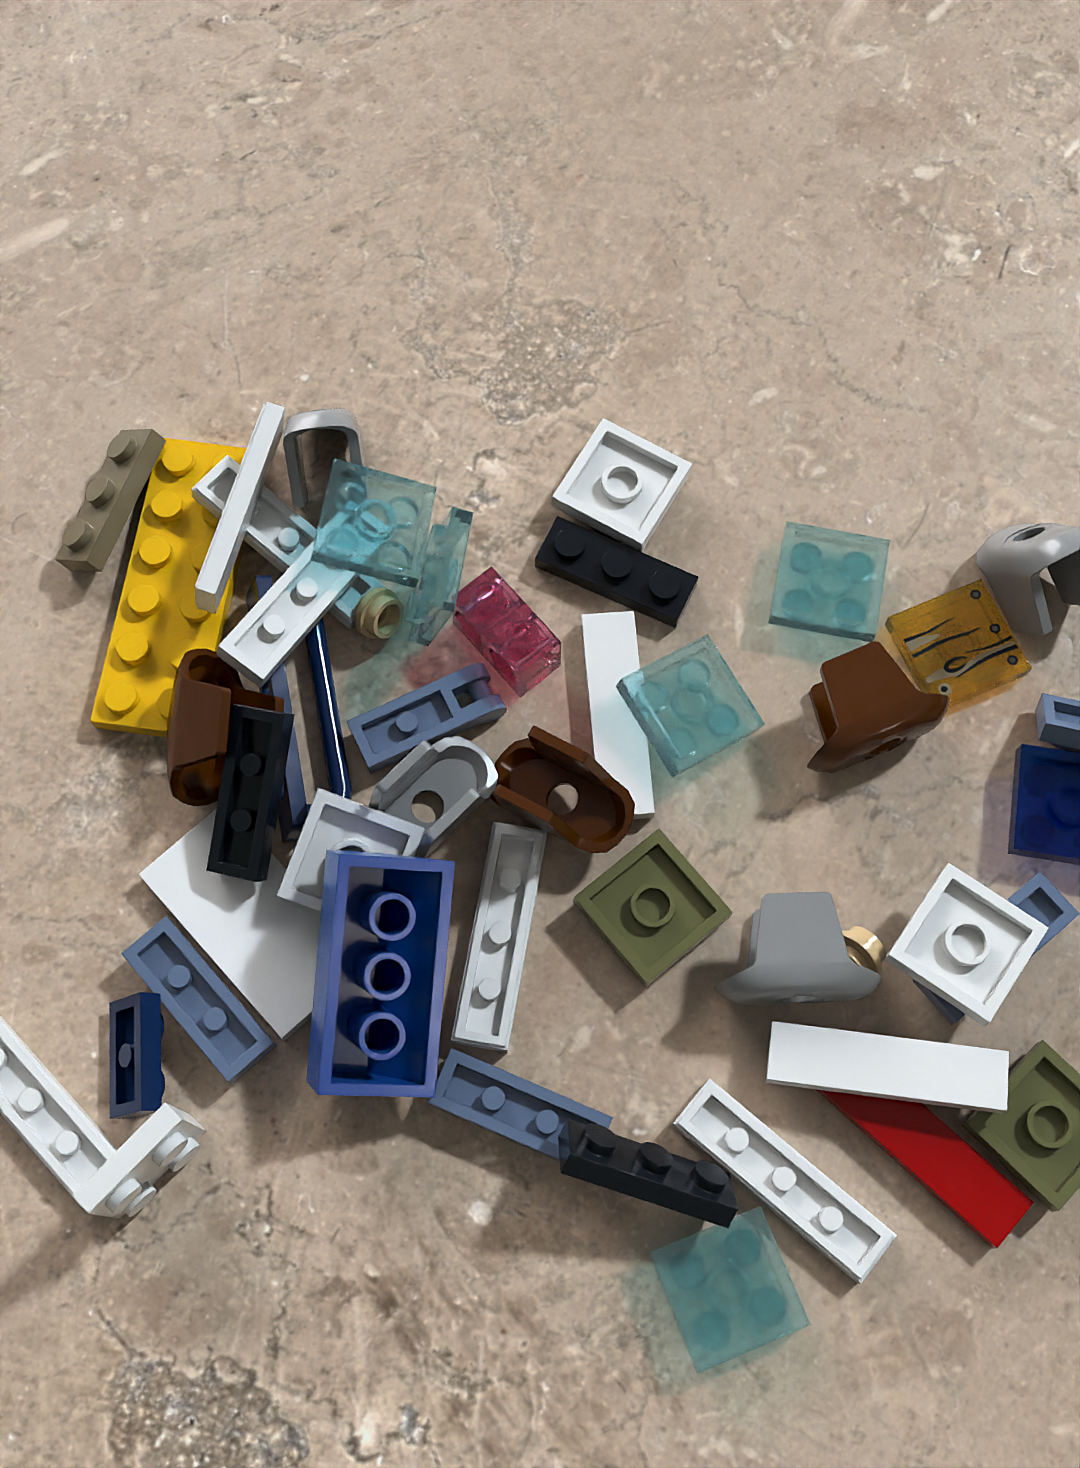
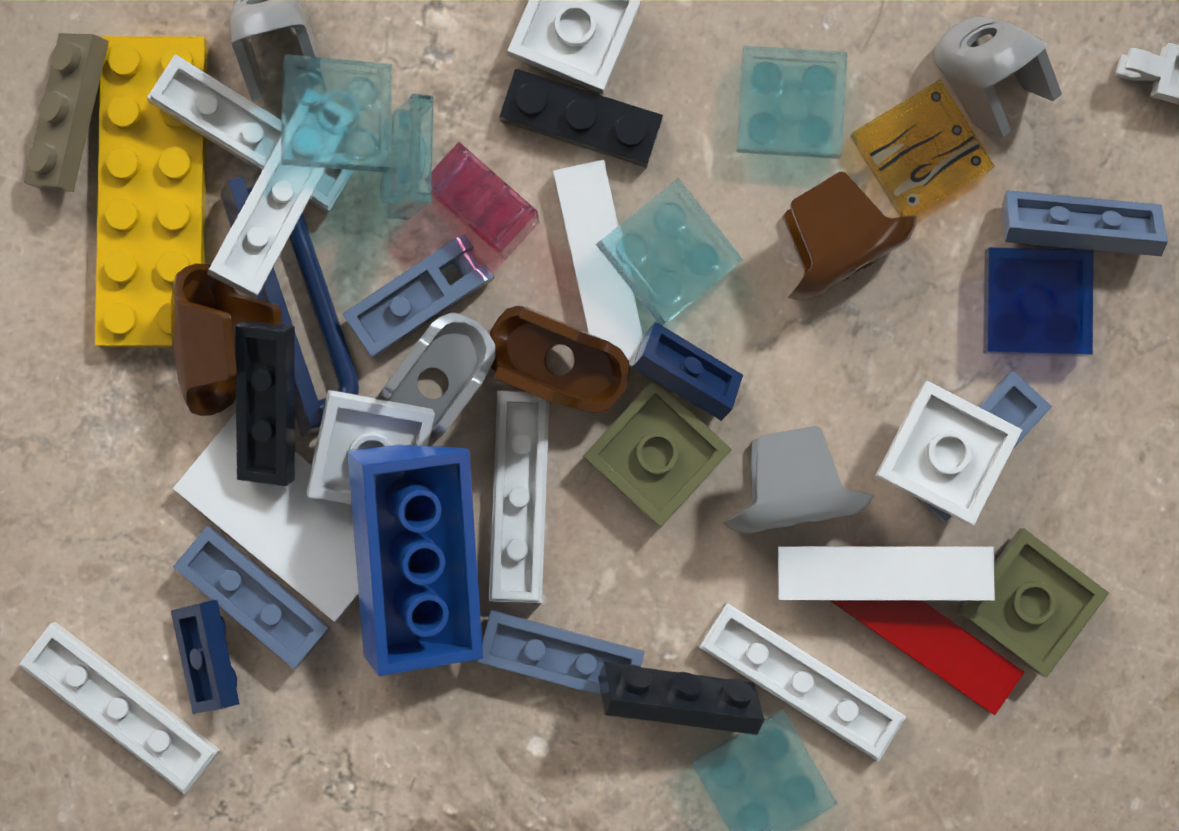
camera: 10 degrees left, 15 degrees up
white plate [72,1102,206,1219] -> none
white tile [195,402,285,614] -> none
tan plate [355,587,404,639] -> none
tan plate [842,926,886,974] -> none
none -> dark blue plate [632,321,743,421]

